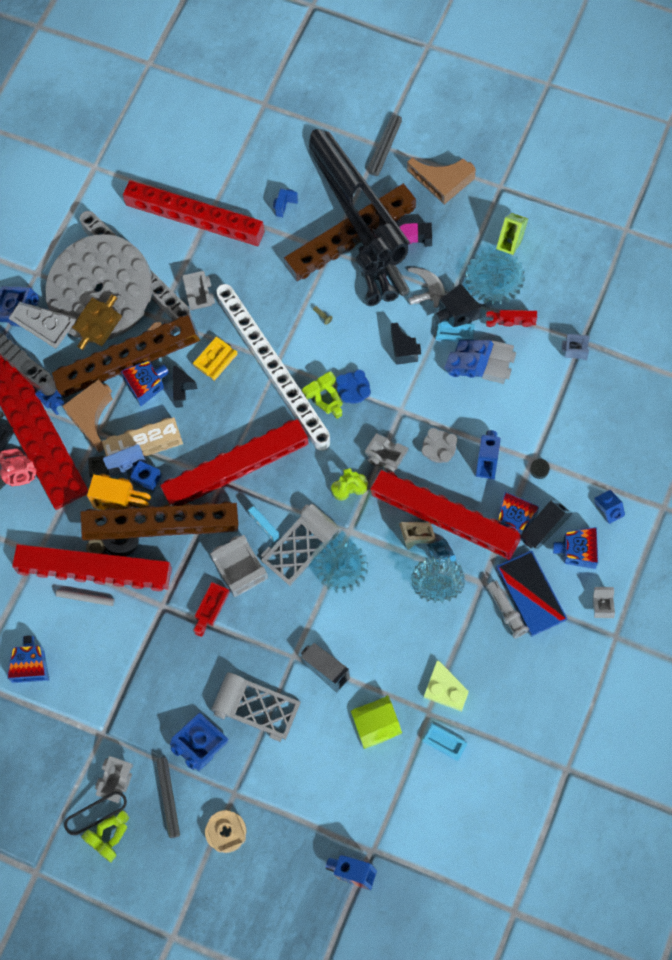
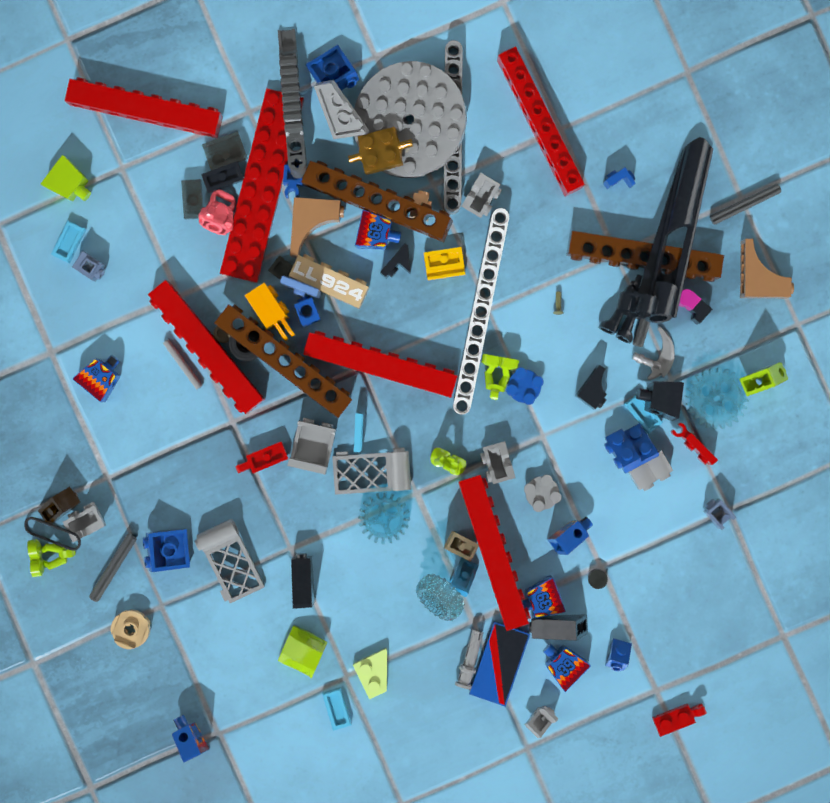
camera: 40 degrees right, 20 degrees up
none -> dark brown slope [38,486,81,524]

